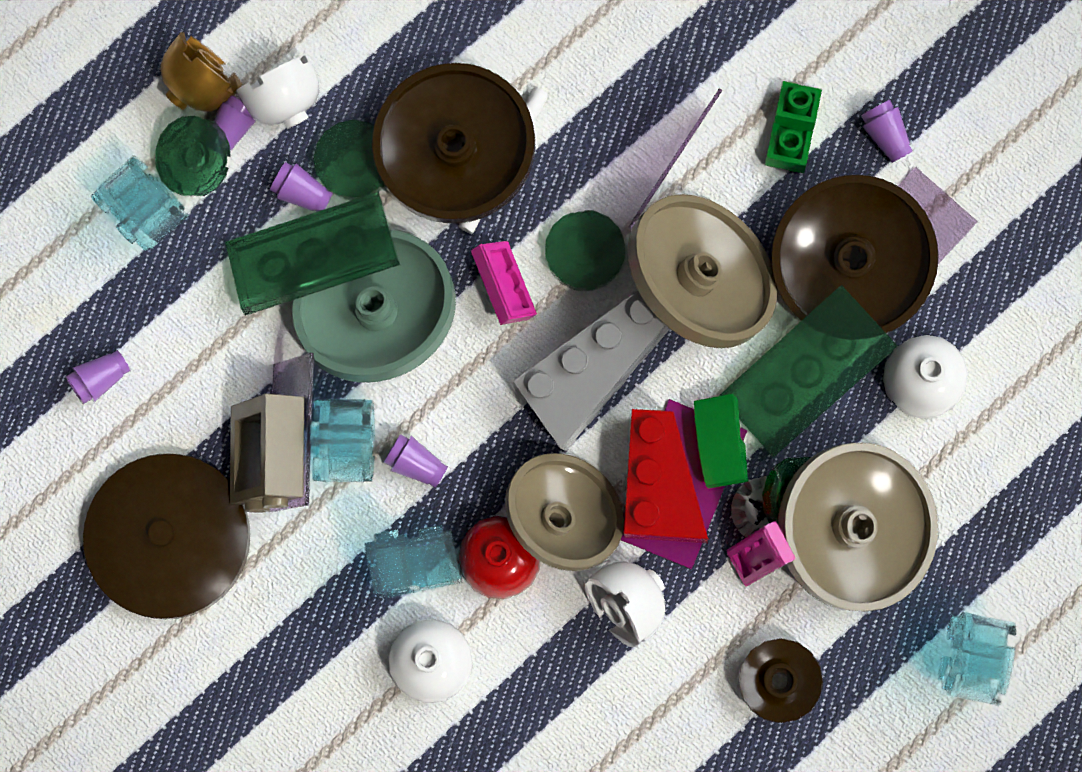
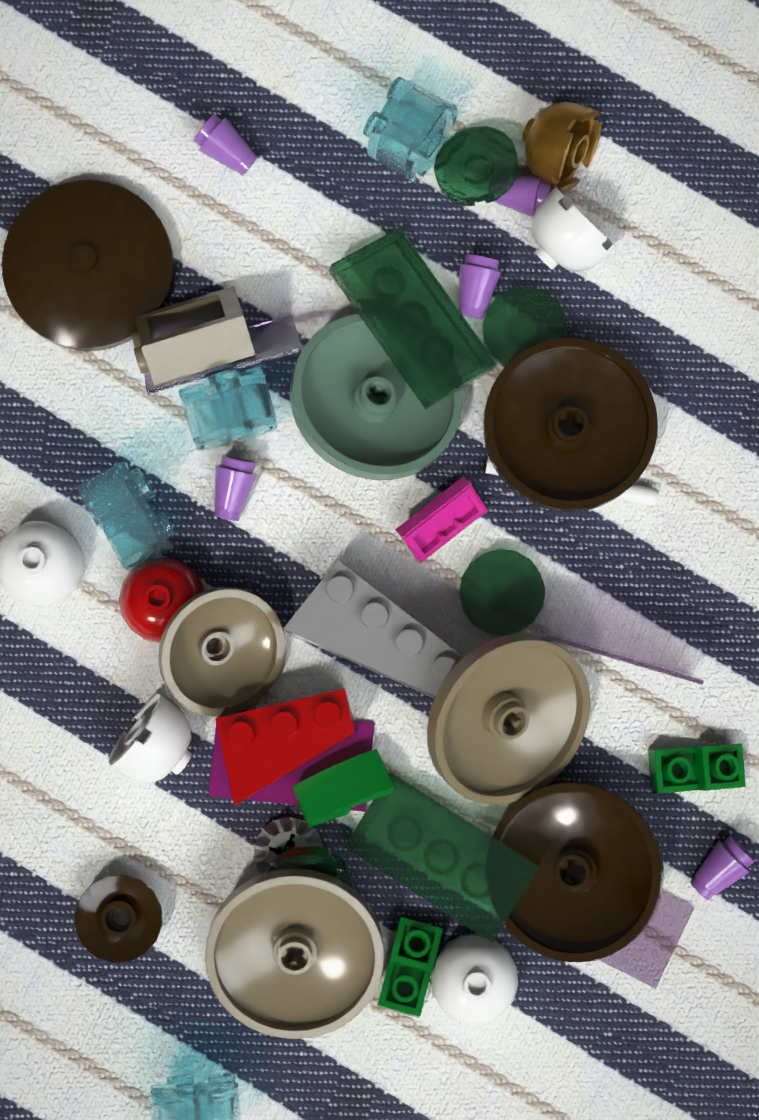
camera: 65 degrees right, 5 degrees up
dark pink plate [727,521,796,587] -> none
none -> green slope [377,917,443,1018]

